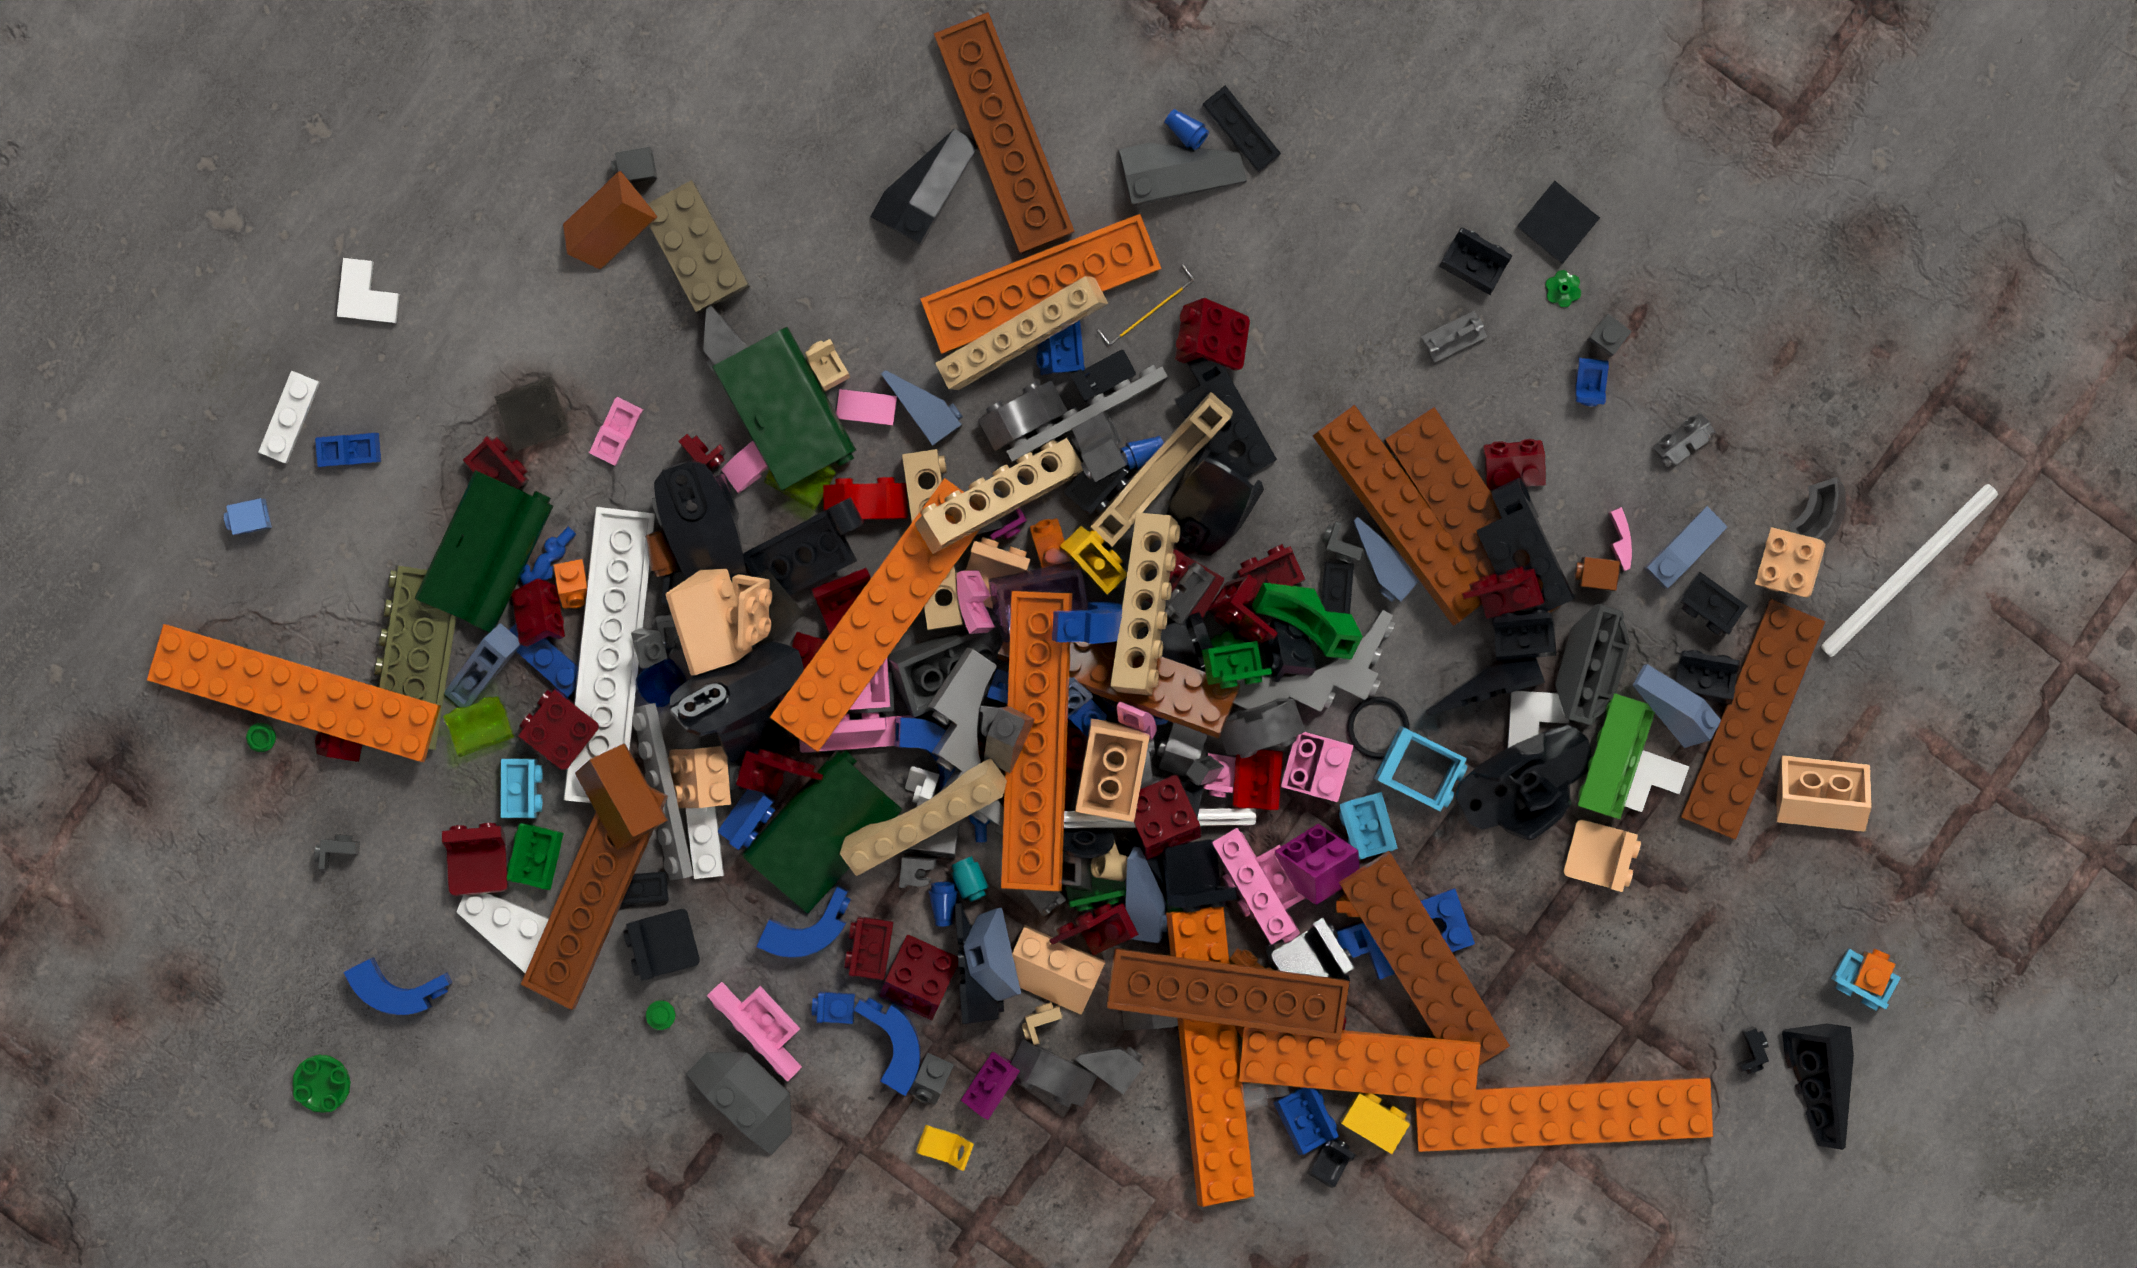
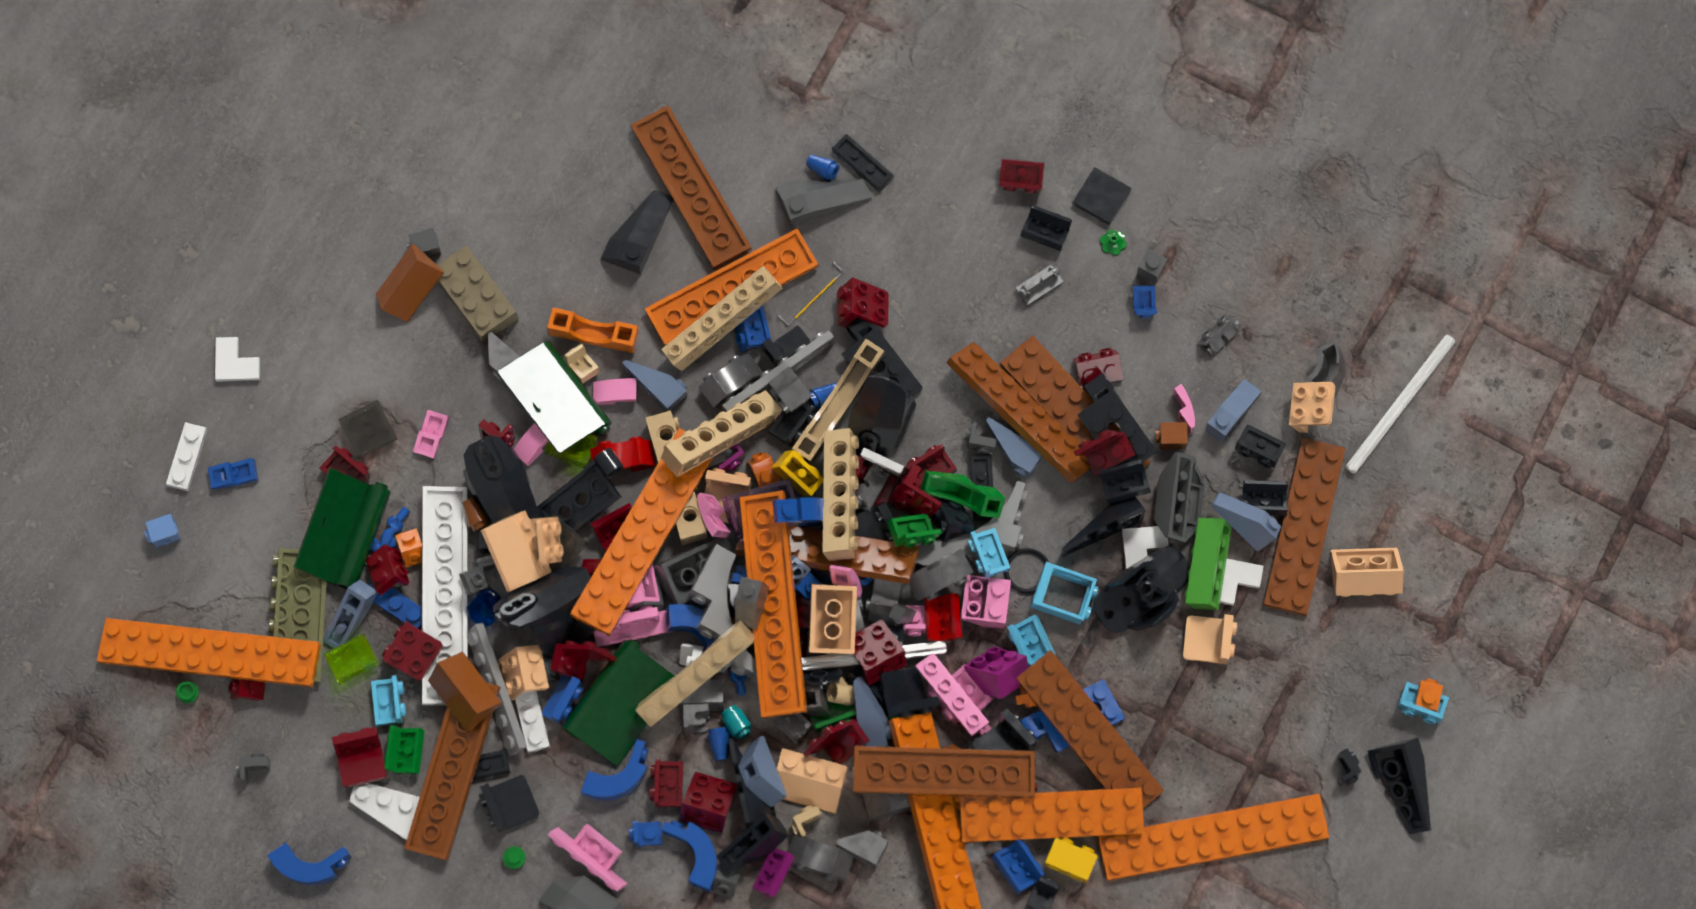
camera: 10 degrees left, 15 degrees down
none -> orange arch [547,308,639,354]
none -> black slope [716,813,790,874]
none -> white tile [861,448,906,478]
none -> medium azure bracket [967,528,1010,579]
none -> dark red bracket [999,158,1045,193]

